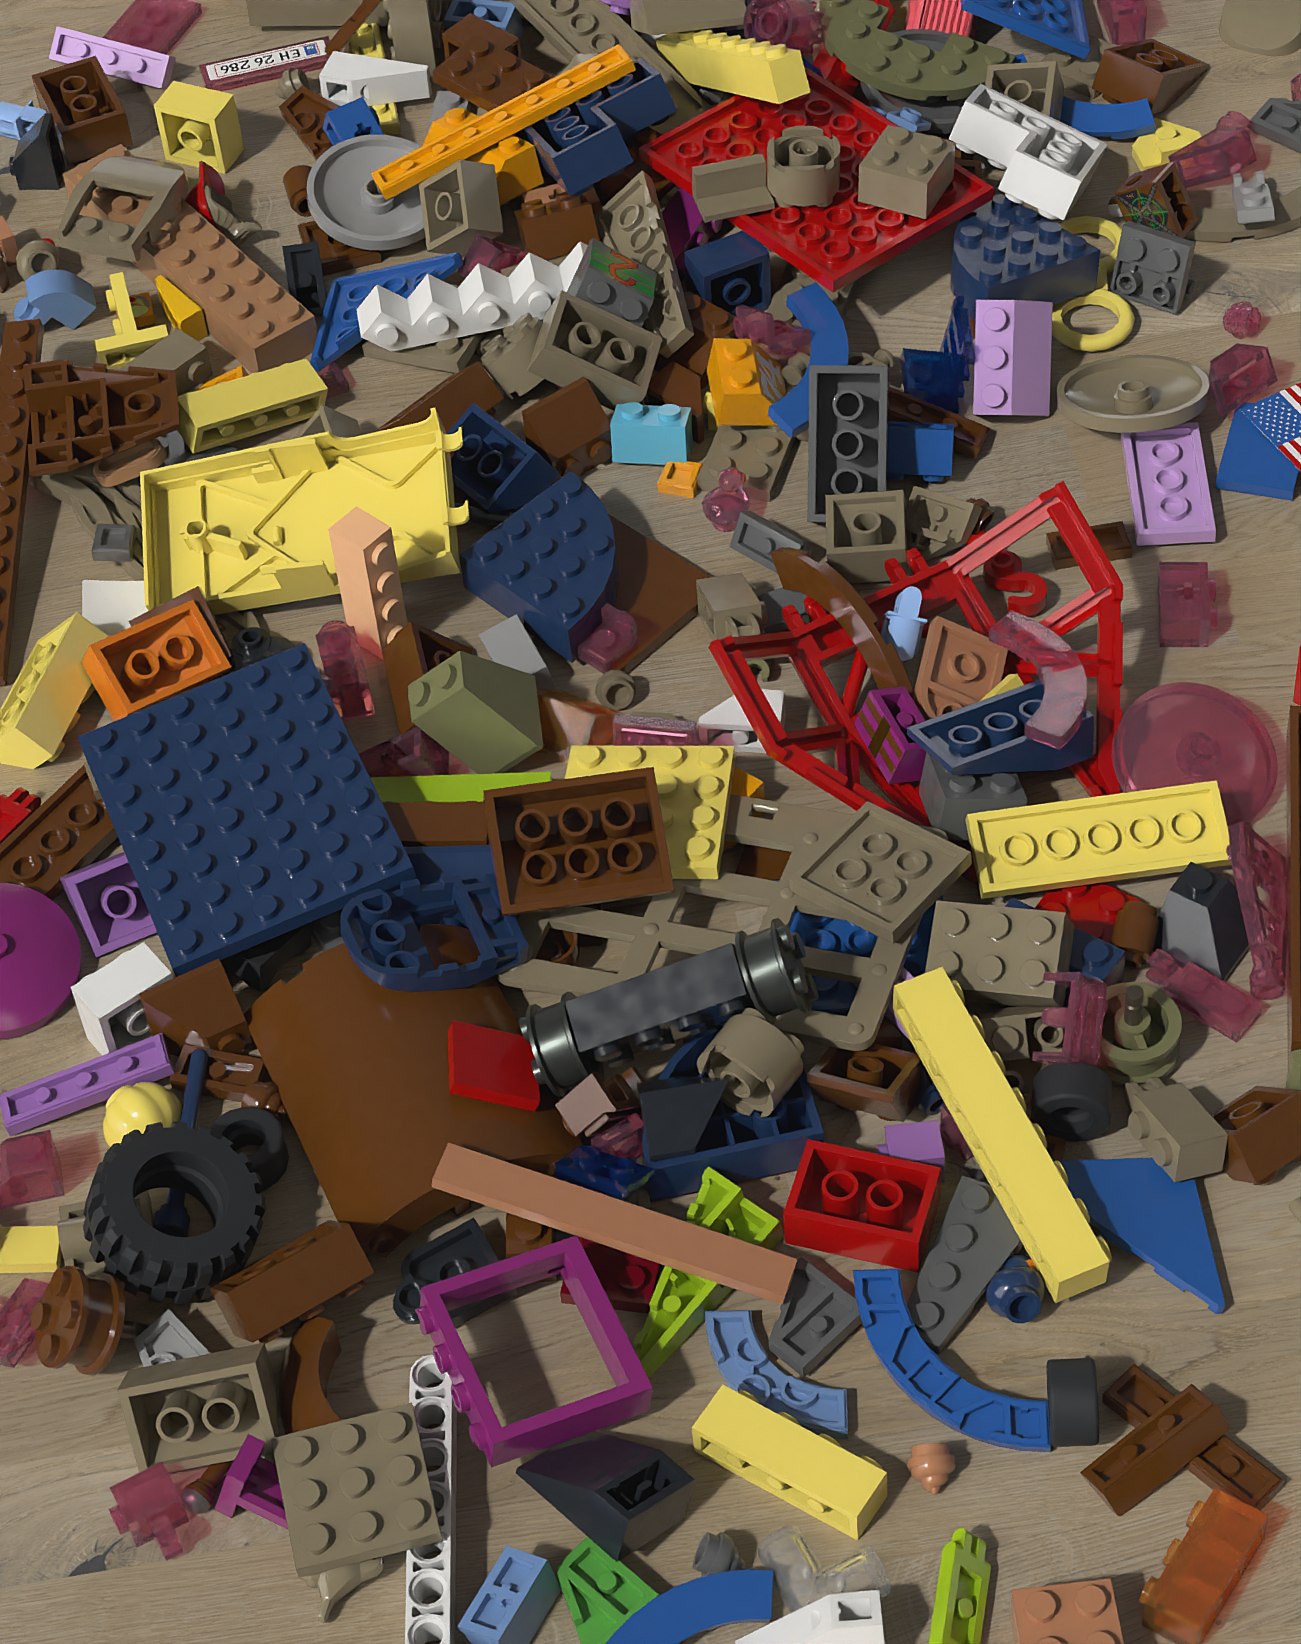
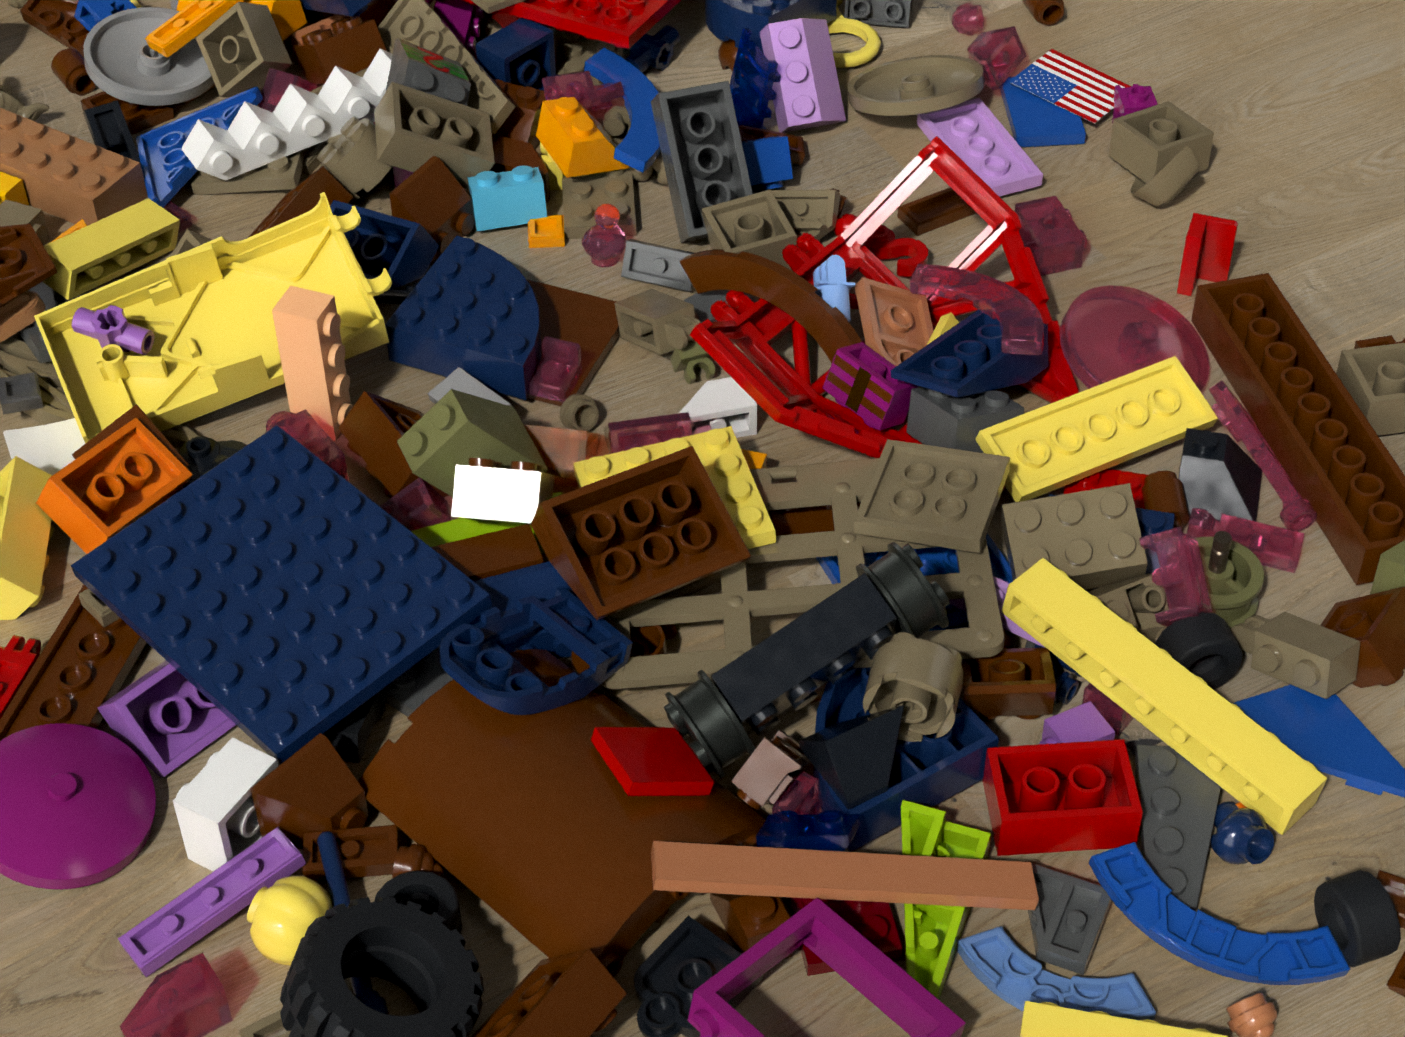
camera: 25 degrees left, 5 degrees down
none -> medium lavender axle [71,305,155,355]
none -> brick [452,458,554,524]
none -> dark blue axle [625,25,680,73]

